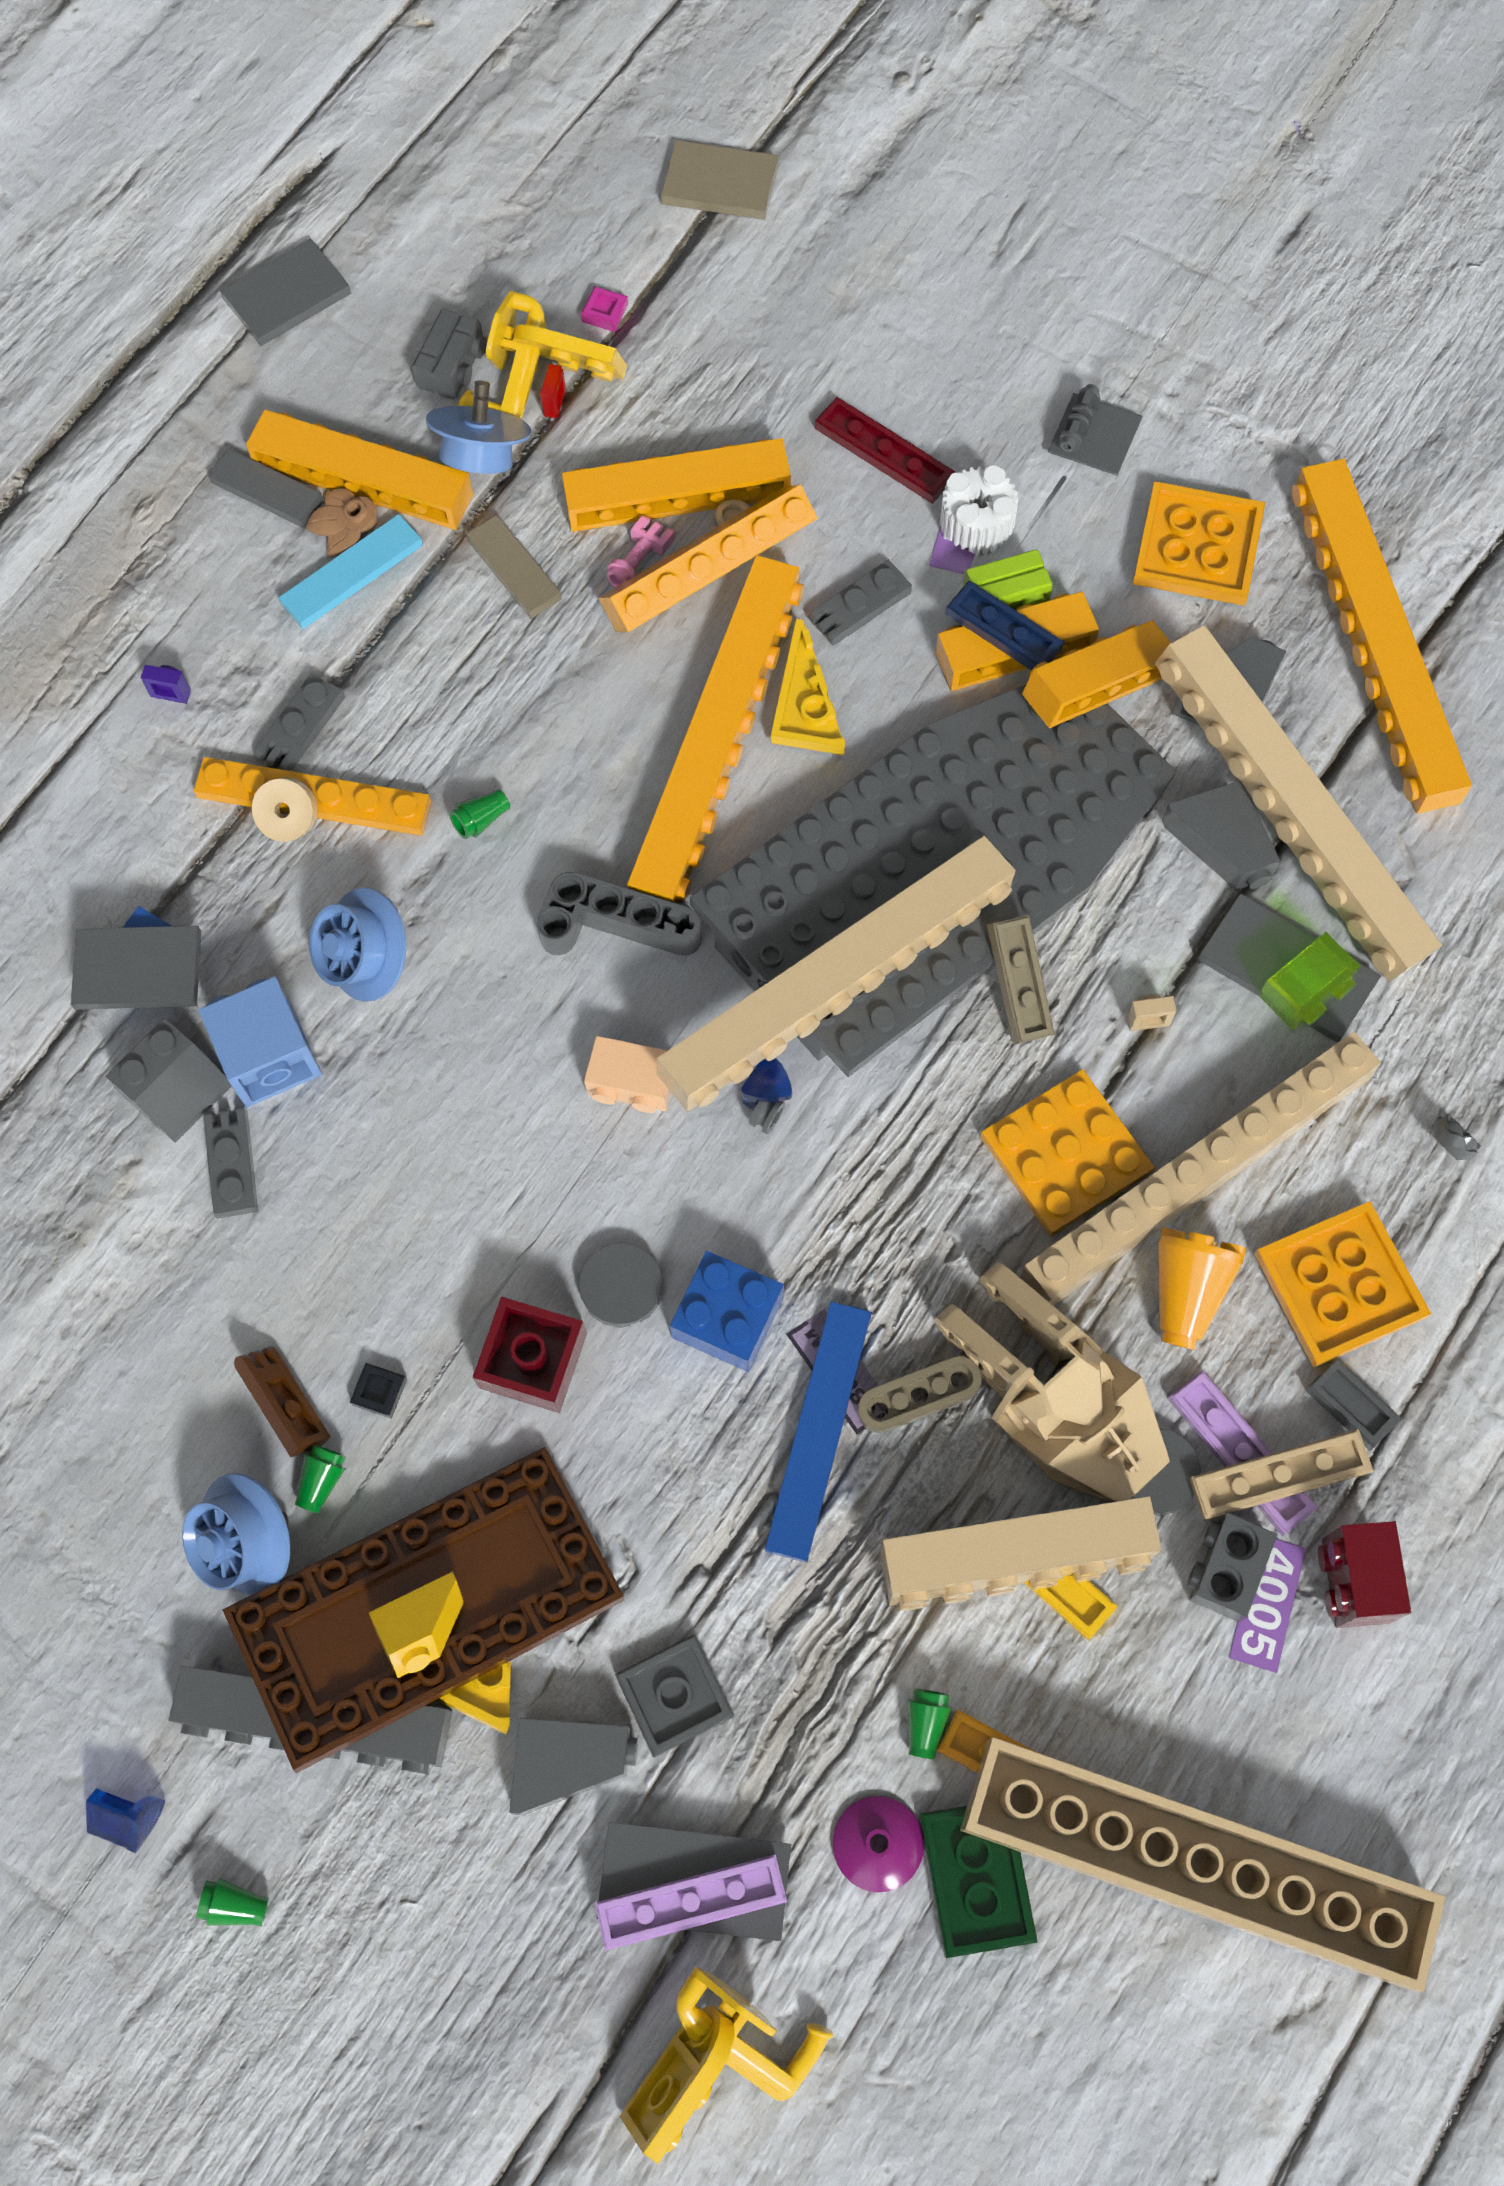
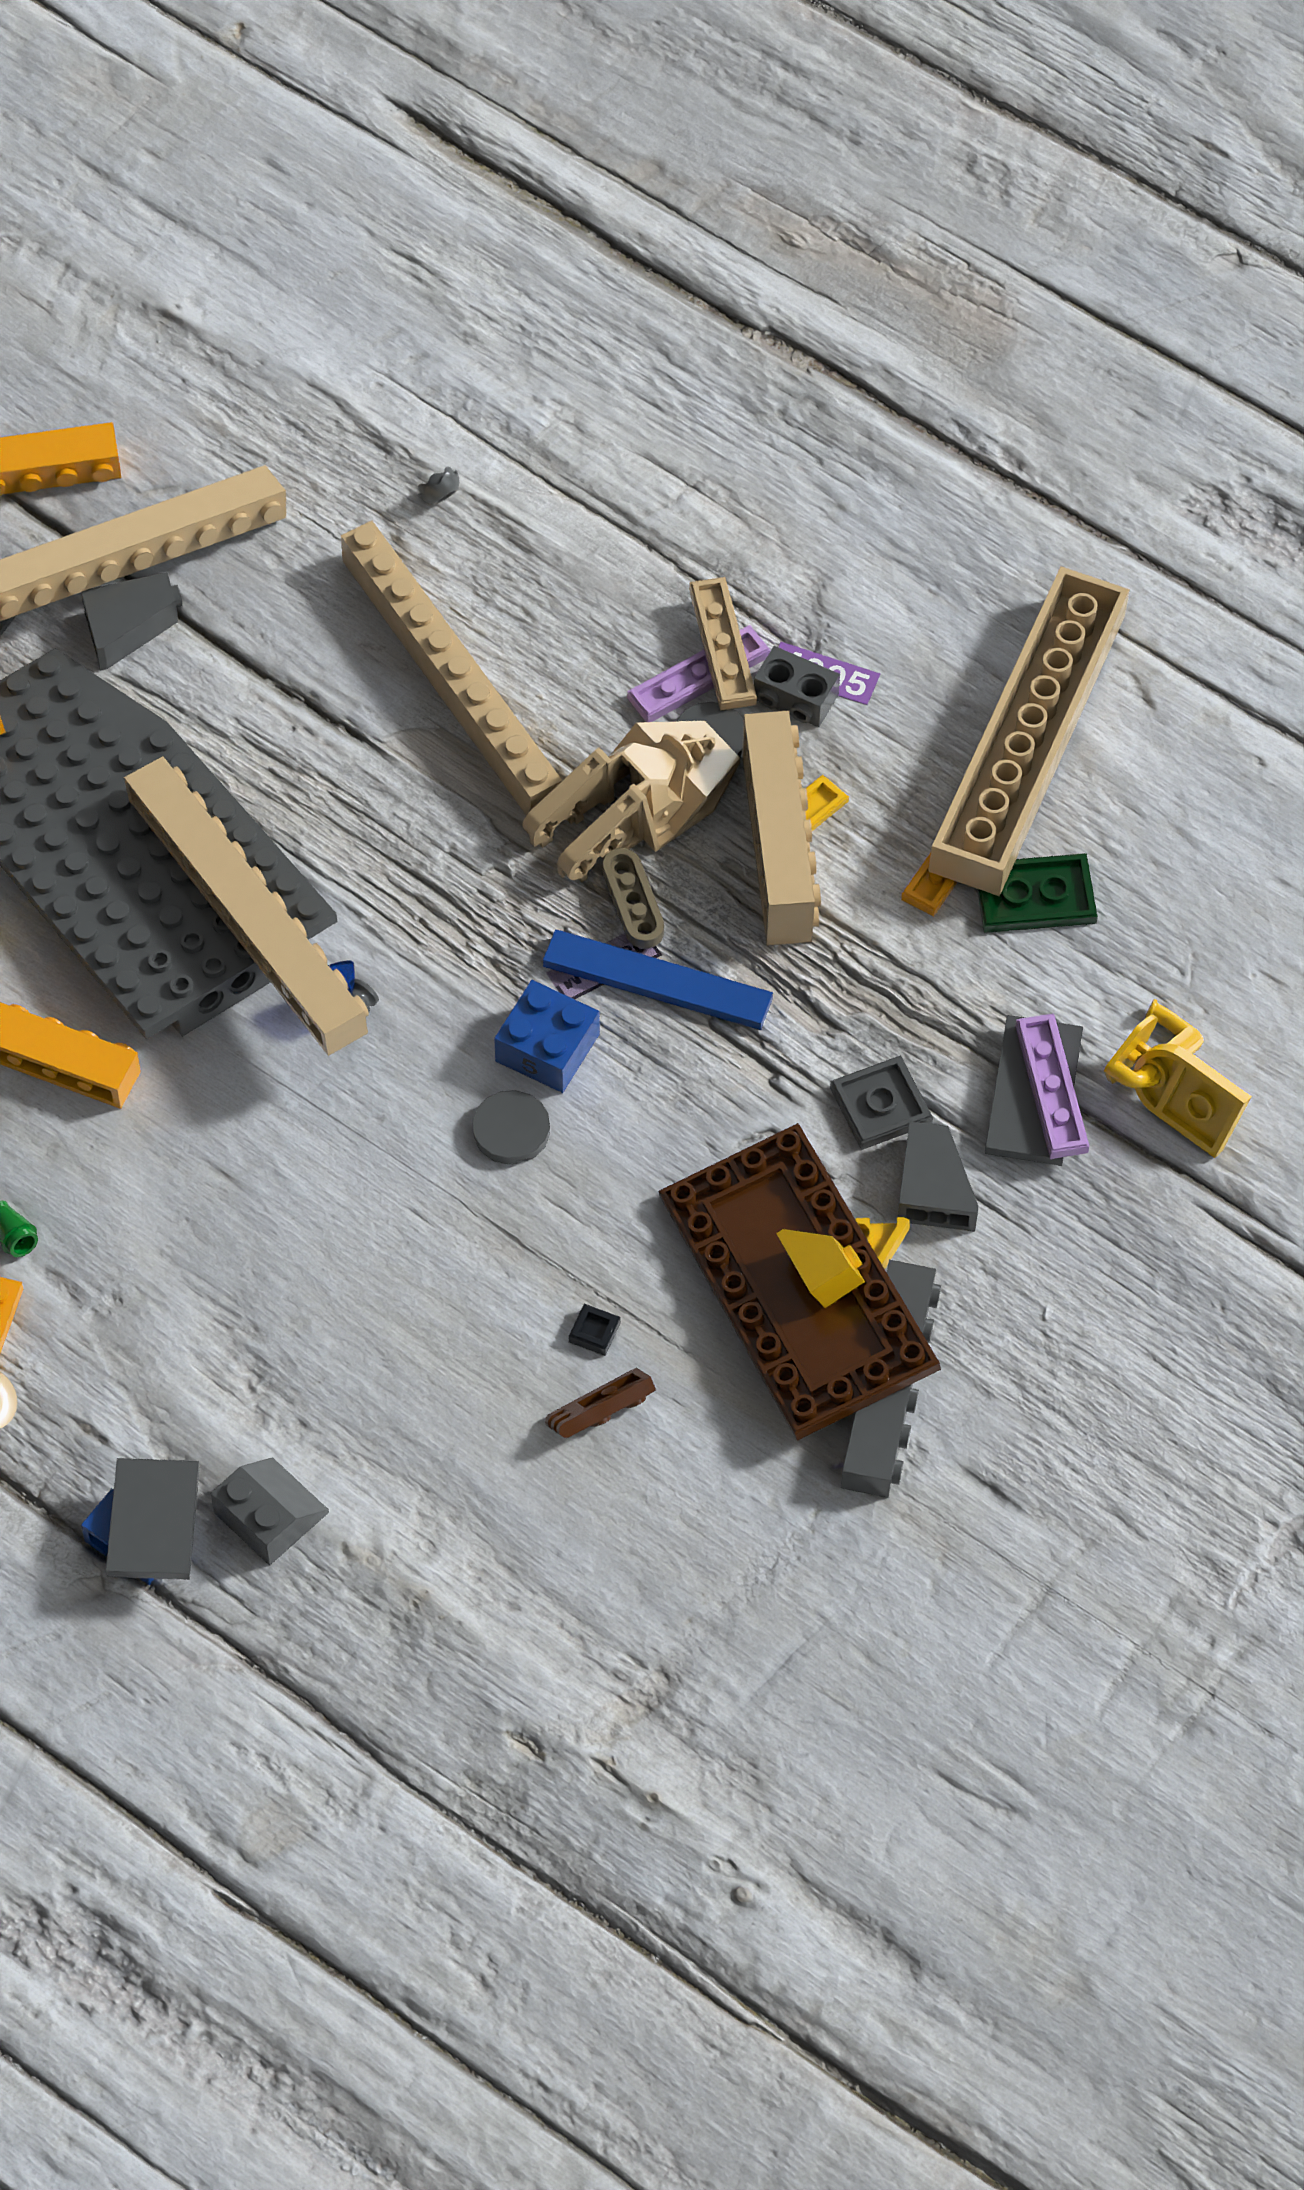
camera: 90 degrees left, 10 degrees down
clear blue tile [86,1788,165,1853] -> none
medium blue piece [182,1473,290,1595] -> none
green cone [196,1878,269,1927] -> none
medium blue brick [198,976,322,1108] -> none
dark grey hinge [204,1105,259,1219] -> none
green cone [294,1445,346,1513] -> none
medium blue piece [309,888,406,1001] -> none
dark red brick [472,1296,587,1413] -> none
dark grey beam [537,872,702,956] -> none
light nougat brick [584,1036,671,1113] -> none
magenta dish [833,1796,924,1892] -> none
green cone [907,1688,952,1759] -> none
light orange plate [980,1069,1155,1237] -> none
dark tan tile [987,915,1055,1044] -> none
tan plate [1127,994,1176,1031] -> none
light orange cone [1158,1227,1246,1350] -> none
dark grey tile [1198,893,1382,1043] -> none
light orange plate [1254,1201,1432,1368] -> none
clear neon green brick [1259,932,1361,1031] -> none
dark grey tile [1305,1357,1402,1451] -> none
dark red brick [1318,1521,1412,1628] -> none

